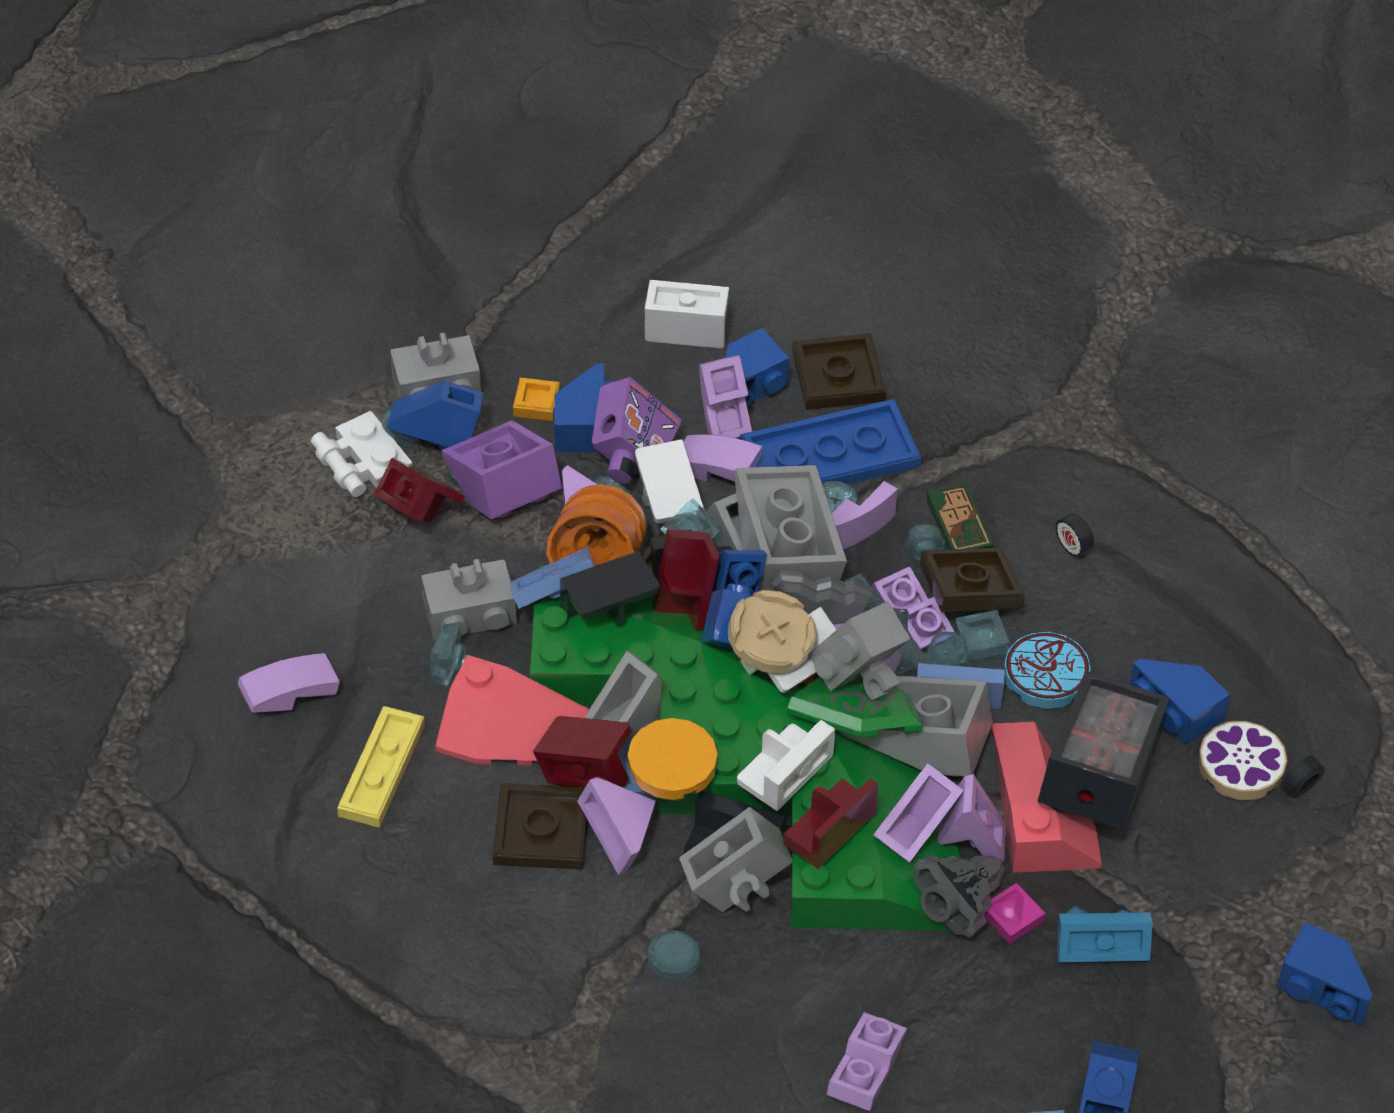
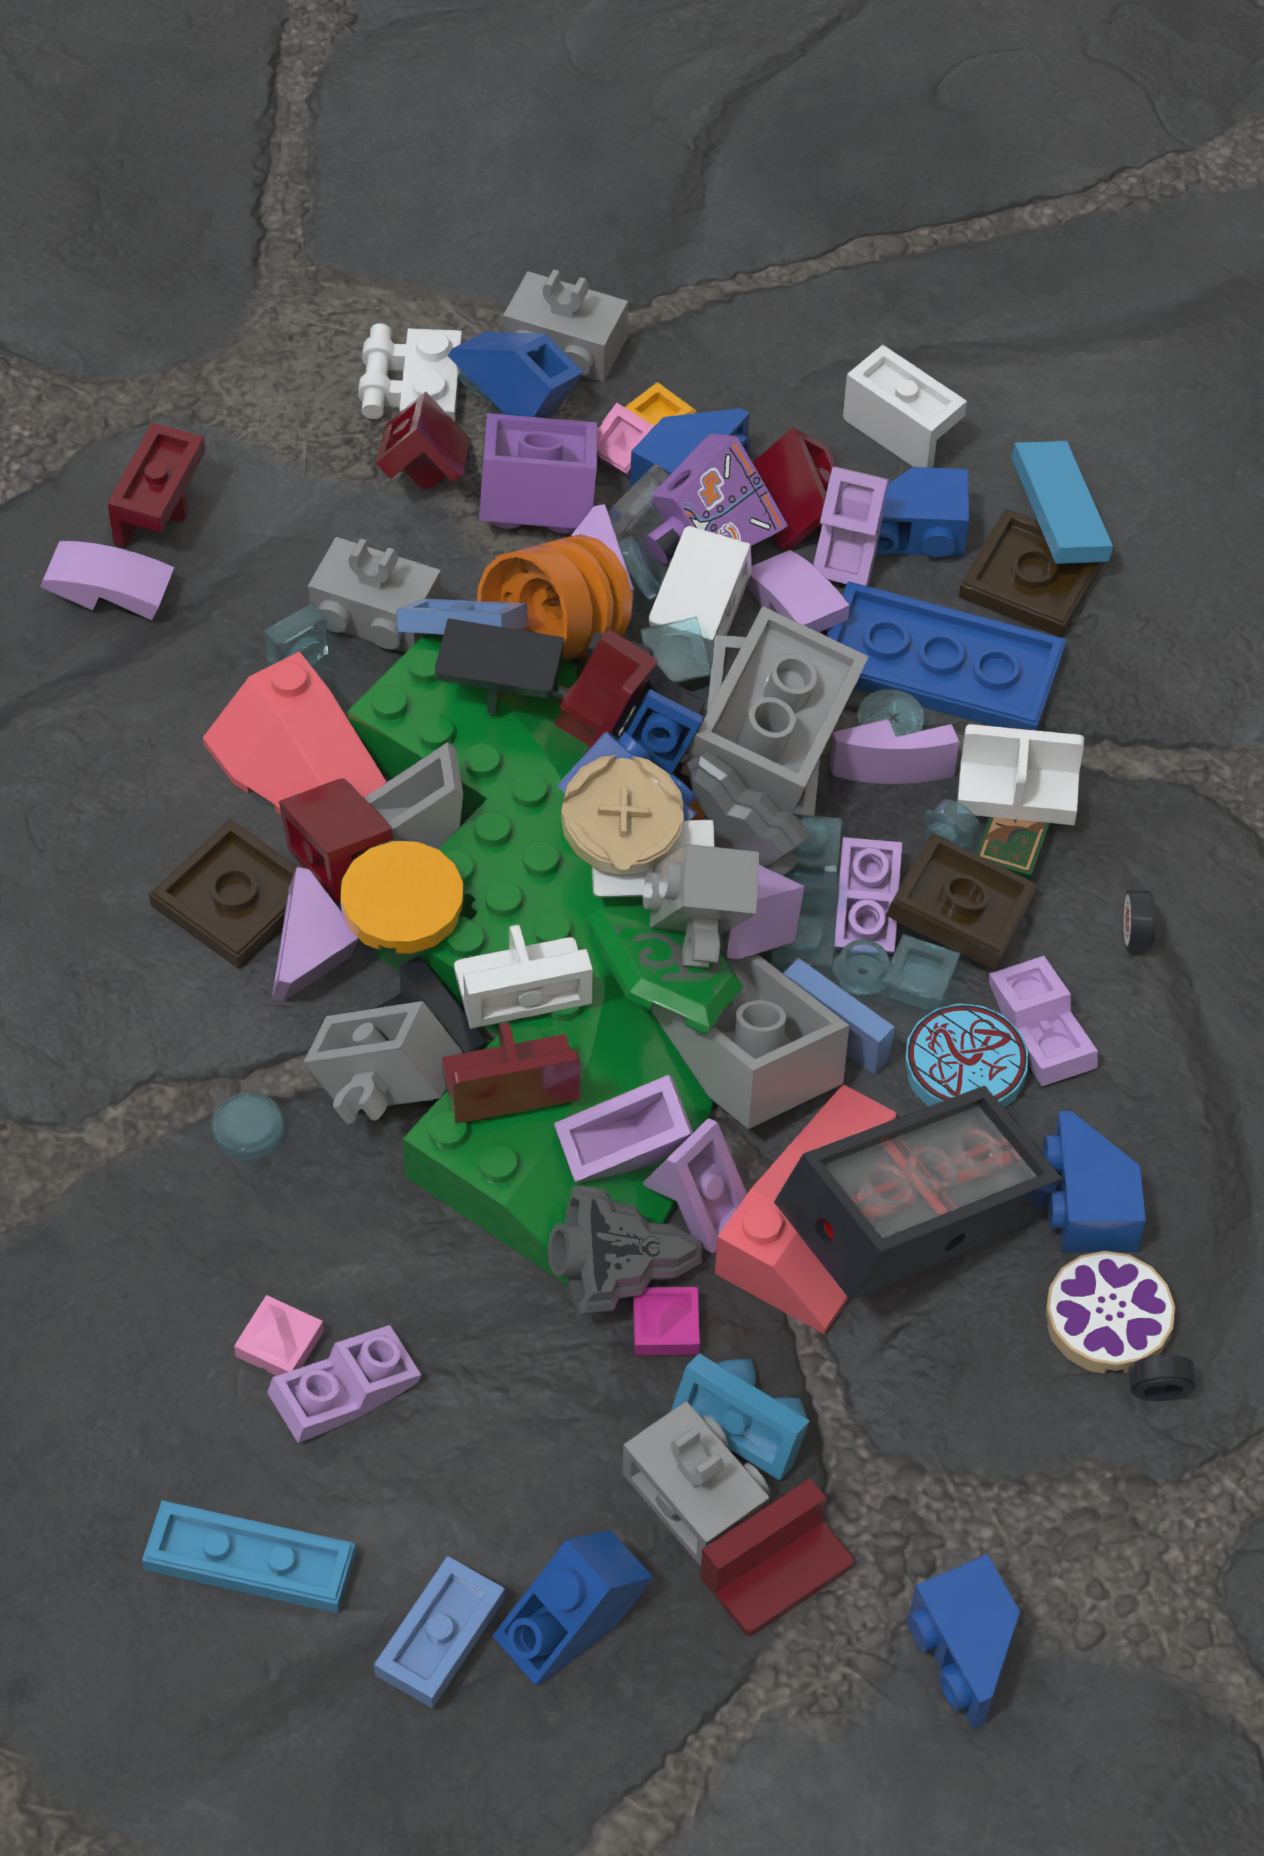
camera: 35 degrees right, 5 degrees up
light yellow tile [337,706,425,828] -> none
none -> dark red panel [107,423,206,548]
none -> bright pink tile [234,1295,324,1376]
none -> bright pink tile [597,403,654,479]
none -> clear tile [608,464,669,541]
none -> light grey brick [622,1401,770,1566]
none -> dark red panel [700,1478,853,1636]
none -> dark red panel [752,428,837,551]
none -> white panel [956,724,1084,825]
none -> lavender slope [989,956,1098,1086]
none -> dark azure tile [1011,441,1113,564]

